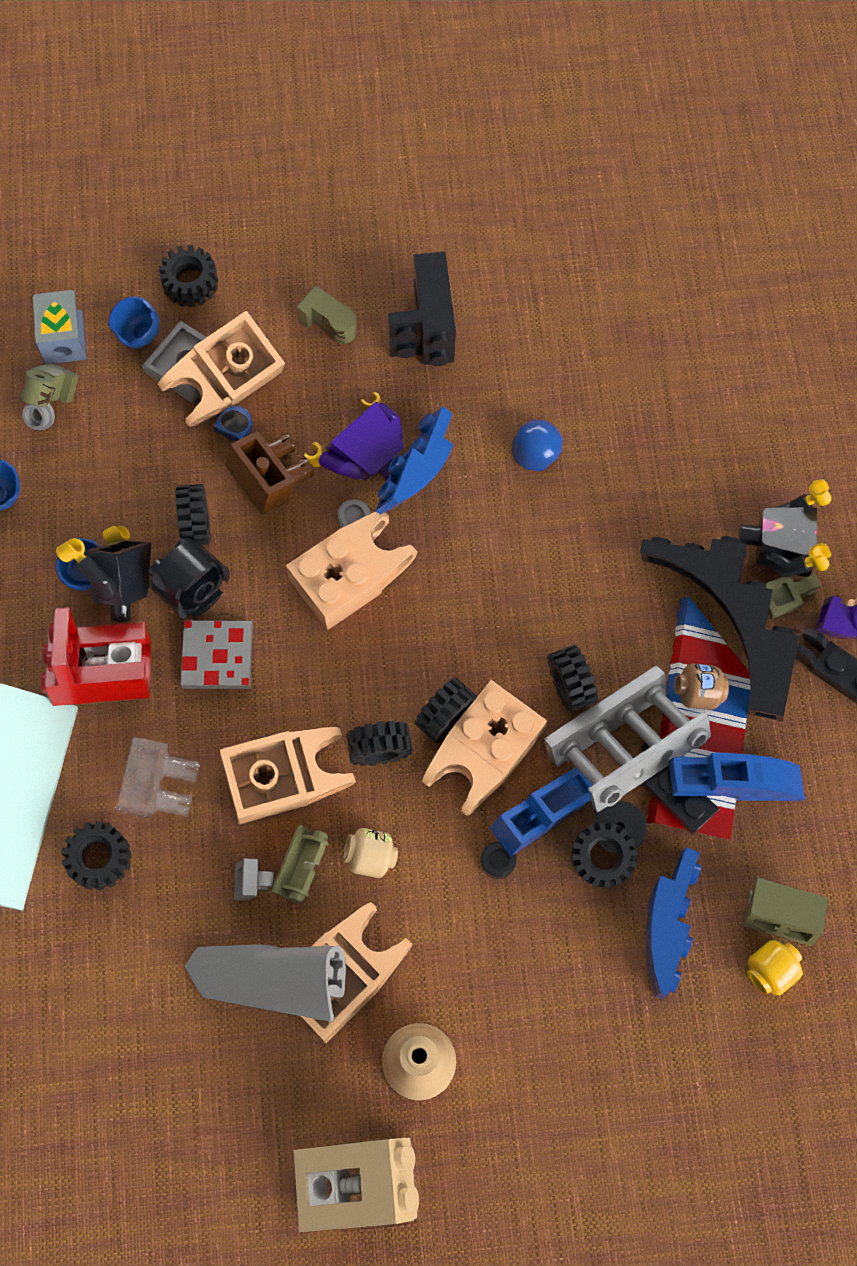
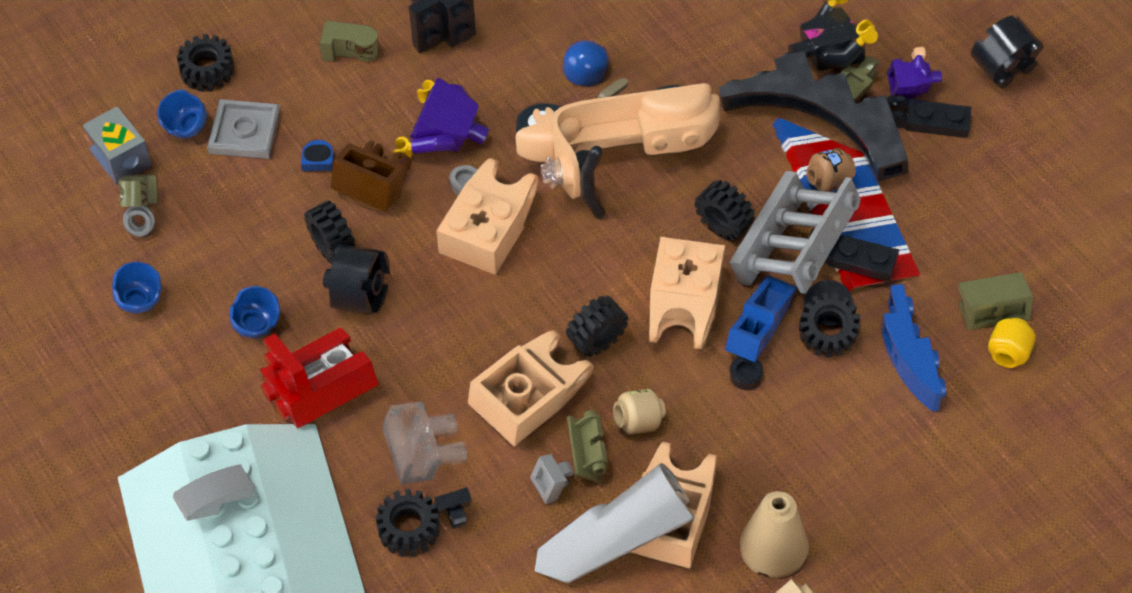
camera: 25 degrees left, 15 degrees down
black torso [56,526,151,622] -> none
light nougat brick [157,311,285,427] -> none
light grey tile [181,621,253,689] -> none
blue slope [375,406,454,515] -> none
black tyre [415,678,477,743] -> none
blue slope [669,753,805,801] -> none
none -> black tile [433,487,472,528]
none -> light nougat piece [515,78,720,219]

